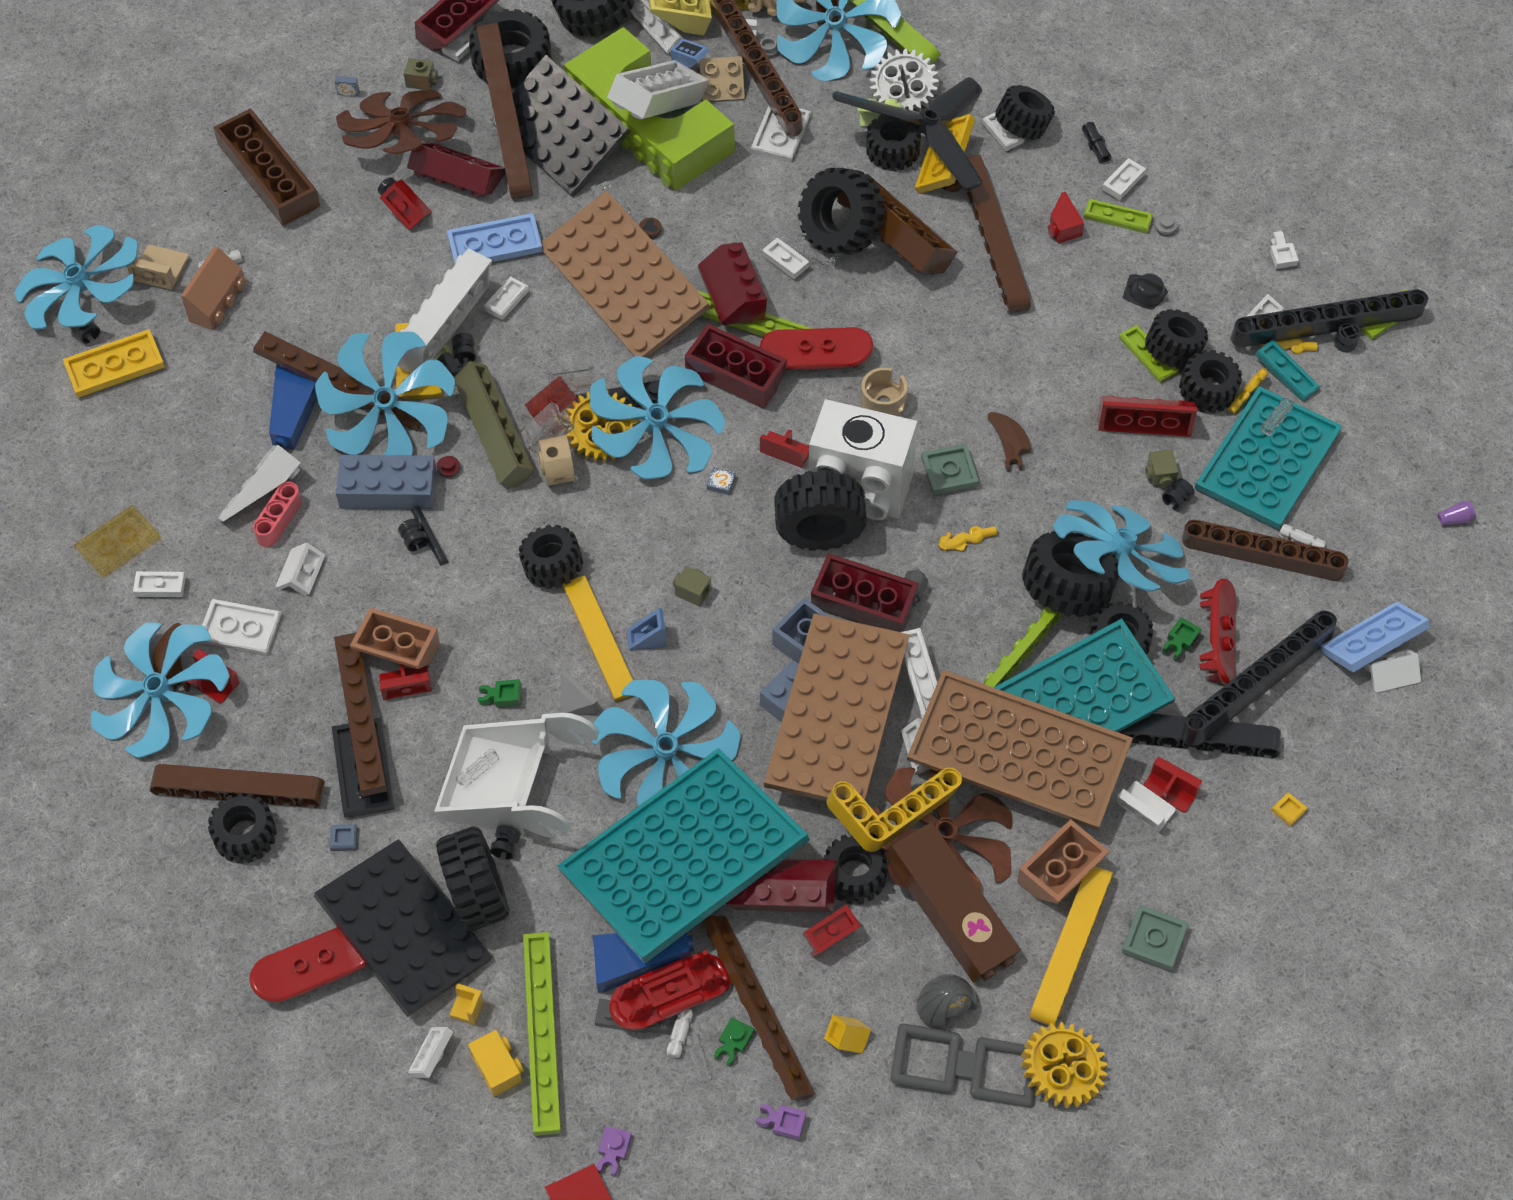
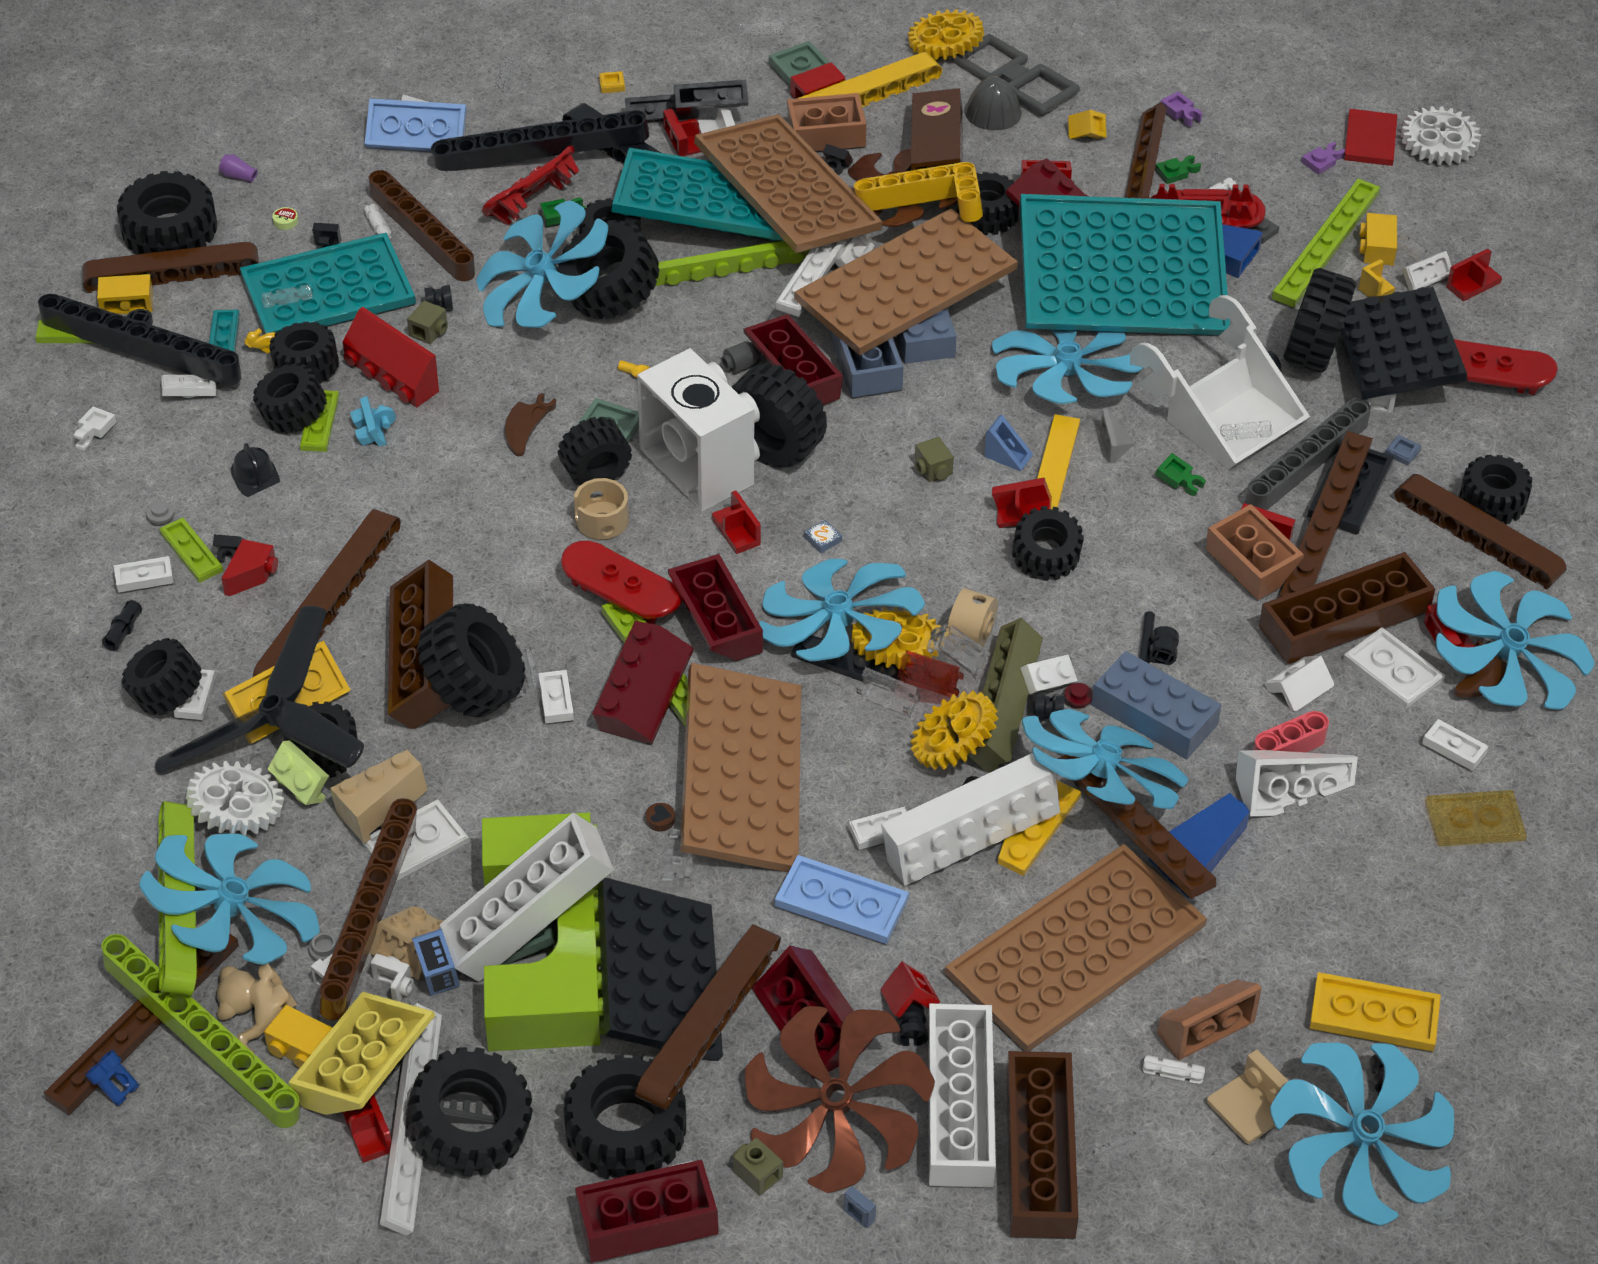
camera: 145 degrees left, 10 degrees down
none -> reddish brown beam [82,242,259,293]
none -> yellow brick [97,274,153,314]
none -> black tyre [117,171,217,254]
none -> black tile [213,534,244,562]
none -> yellowish green tile [272,207,298,230]
none -> black tile [312,223,342,248]
none -> tan wedge [330,750,428,844]
none -> medium azure hips [350,396,396,446]
none -> white bracket [371,953,414,1002]
none -> black tyre [558,417,632,486]
none -> black bracket [625,80,749,122]
none -> red panel [790,62,845,99]
none -> black tile [823,144,853,175]
none -> yellow gear [910,690,998,770]
none -> white brick [928,1004,996,1187]
none -> medium nougat plate [945,844,1207,1051]
none -> red panel [992,477,1052,528]
none -> white plate [1020,655,1078,694]
none -> black wheel [1034,693,1064,722]
none -> dark grey beam [1245,398,1371,510]
none -> reddish brown brick [1259,552,1435,664]
none -> red panel [1446,248,1502,302]

